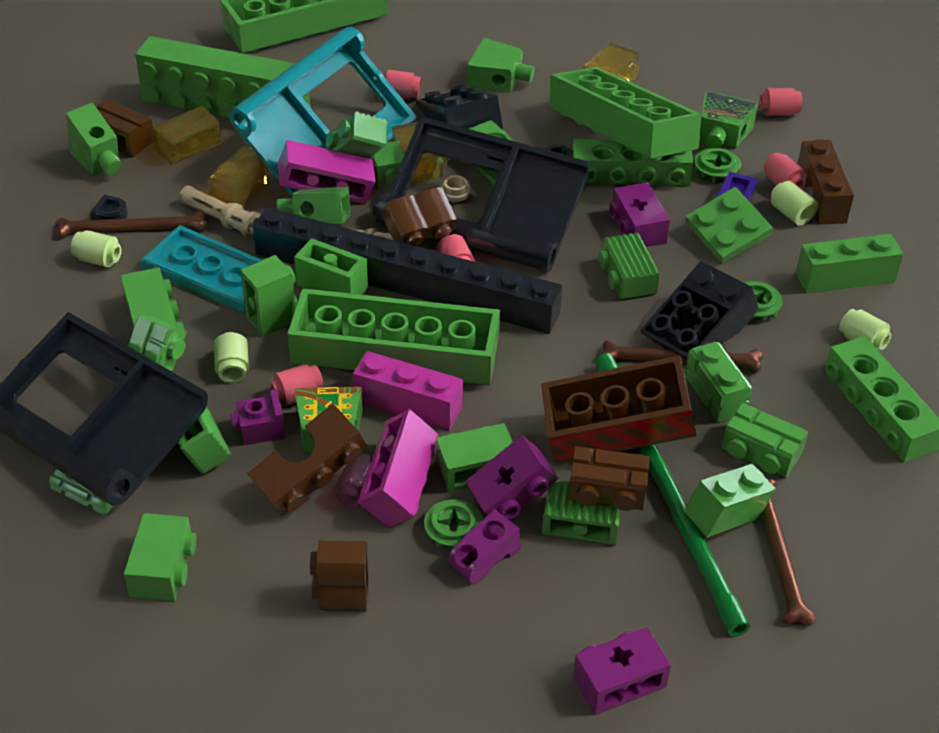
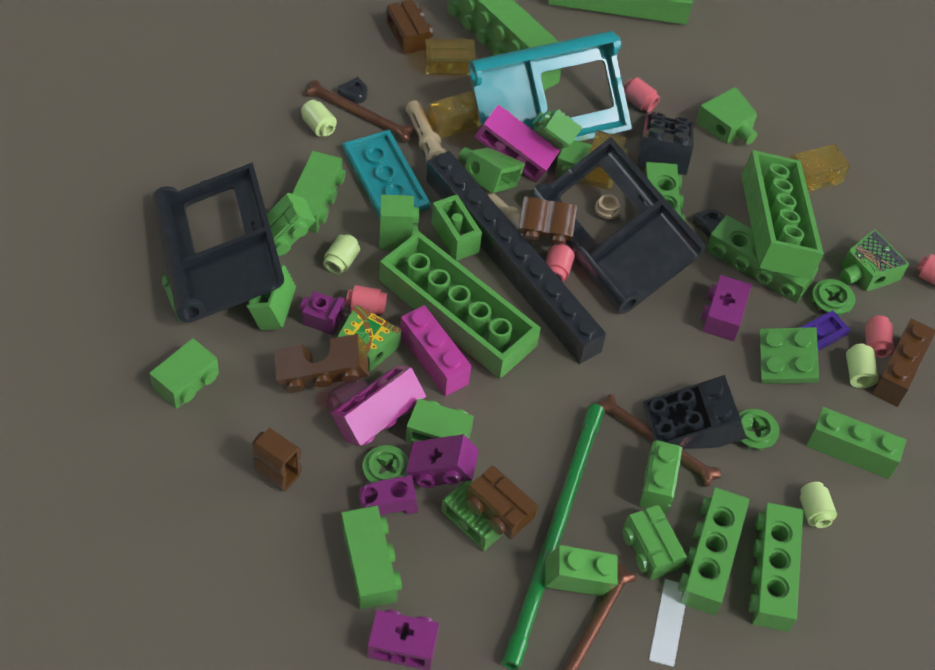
camera: 30 degrees right, 10 degrees up
bright green torso [66,103,122,176] -> none
reddish brown brick [541,355,697,464] -> none
bright green brick [598,232,660,299] -> none
none -> bright green brick [341,506,402,609]
none -> white sticker [649,579,685,667]
none -> bright green brick [678,487,750,616]

